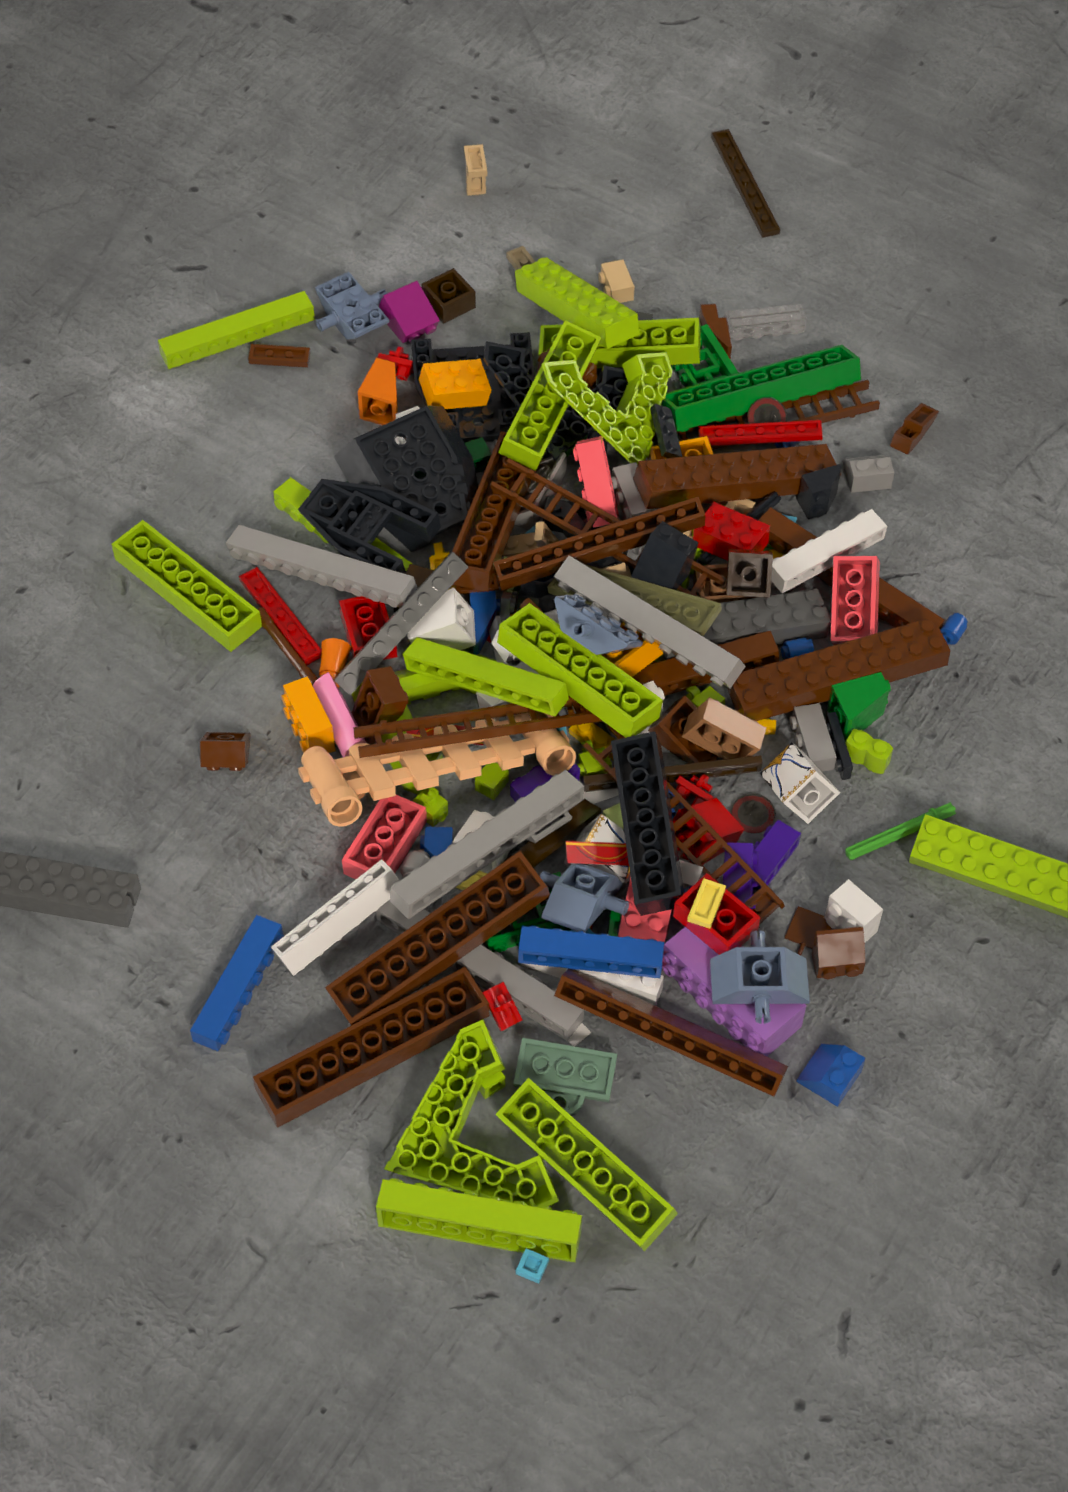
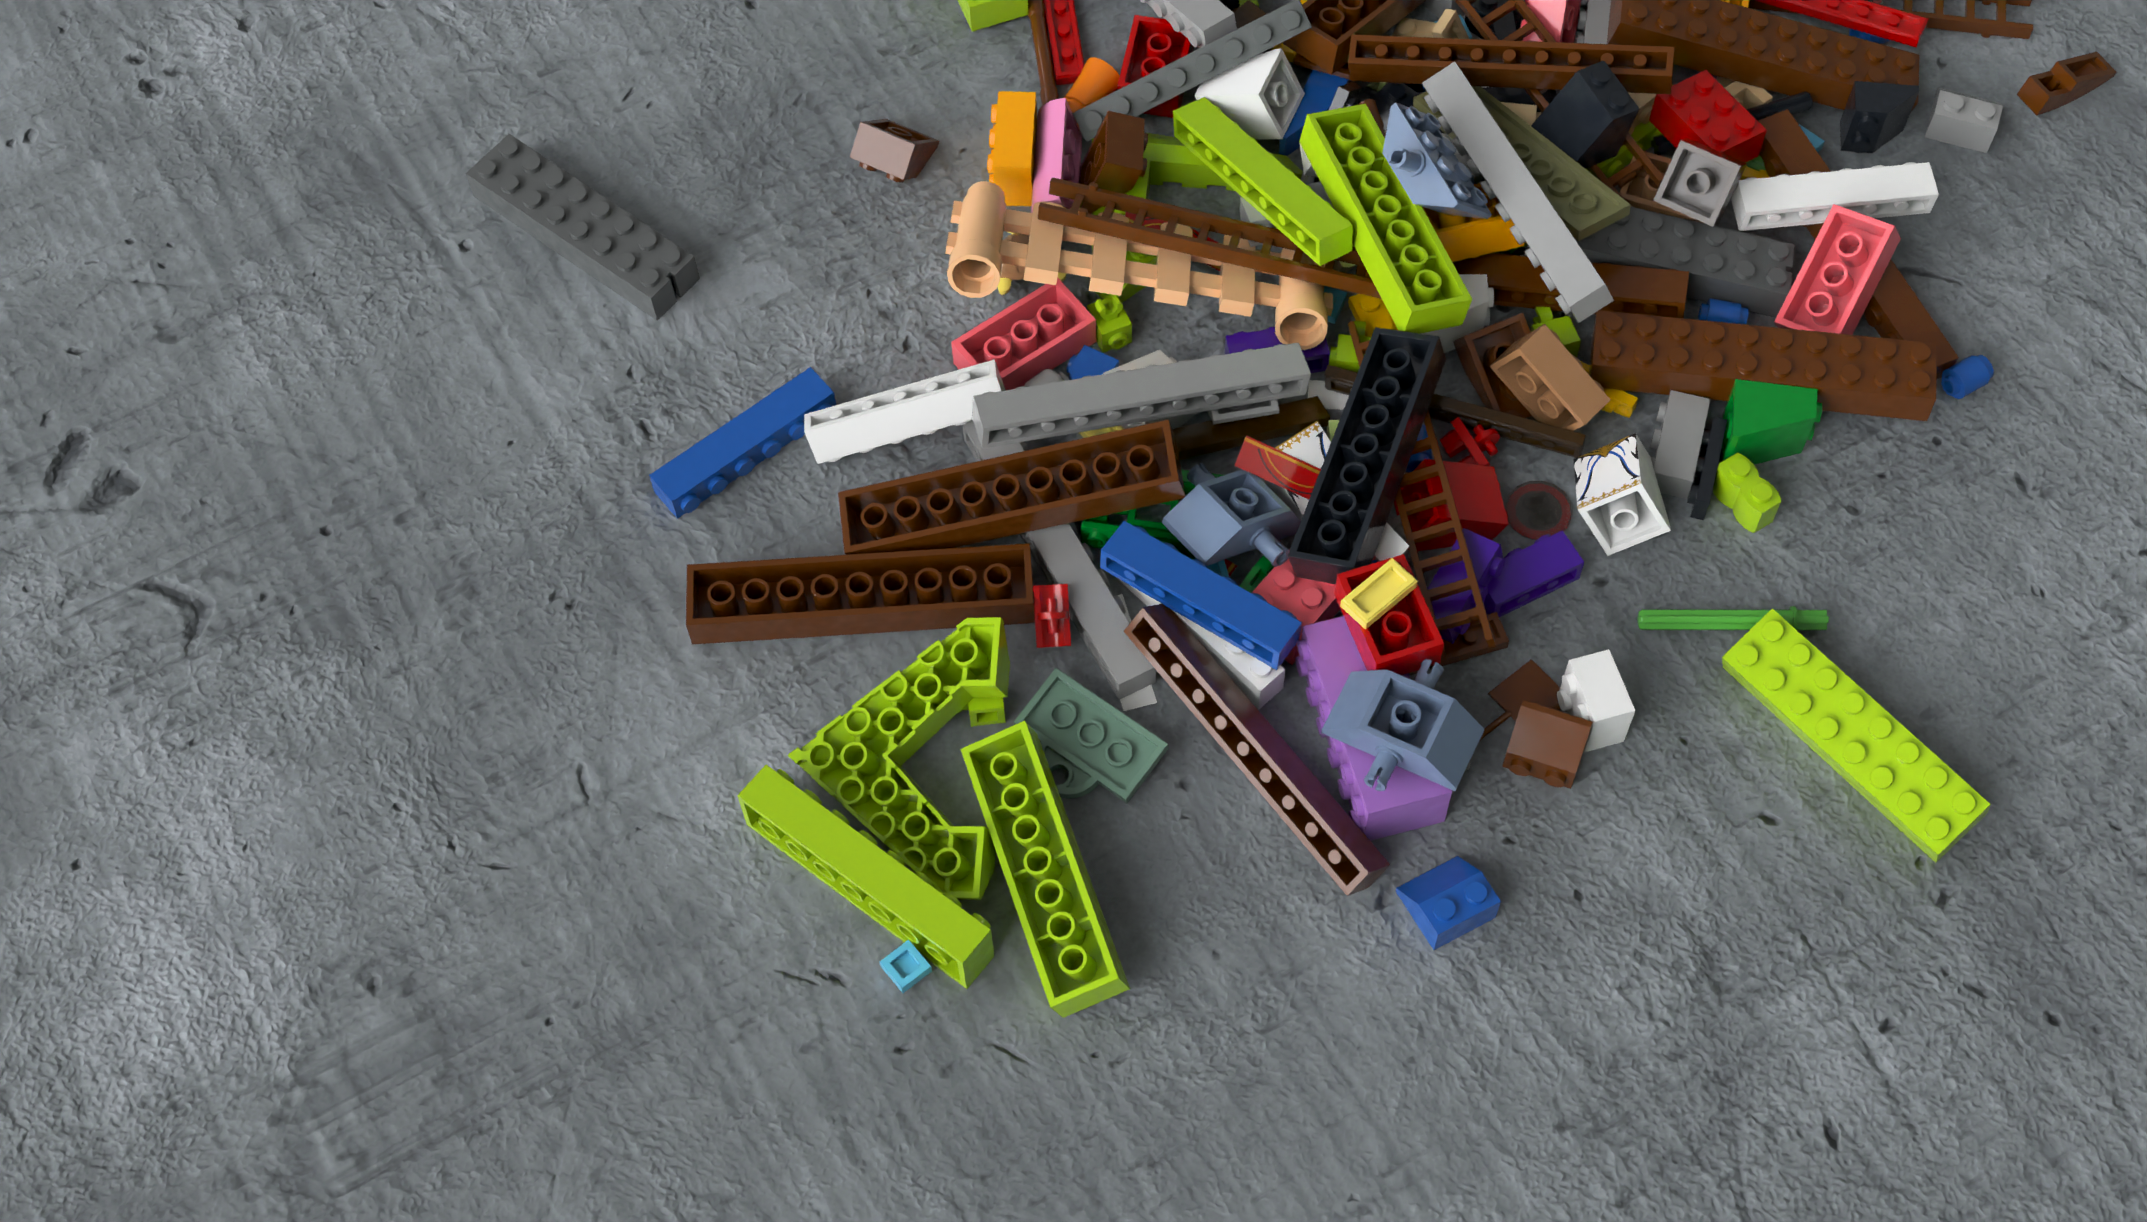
camera: 30 degrees right, 5 degrees up
lime brick [475,762,509,800] -> none

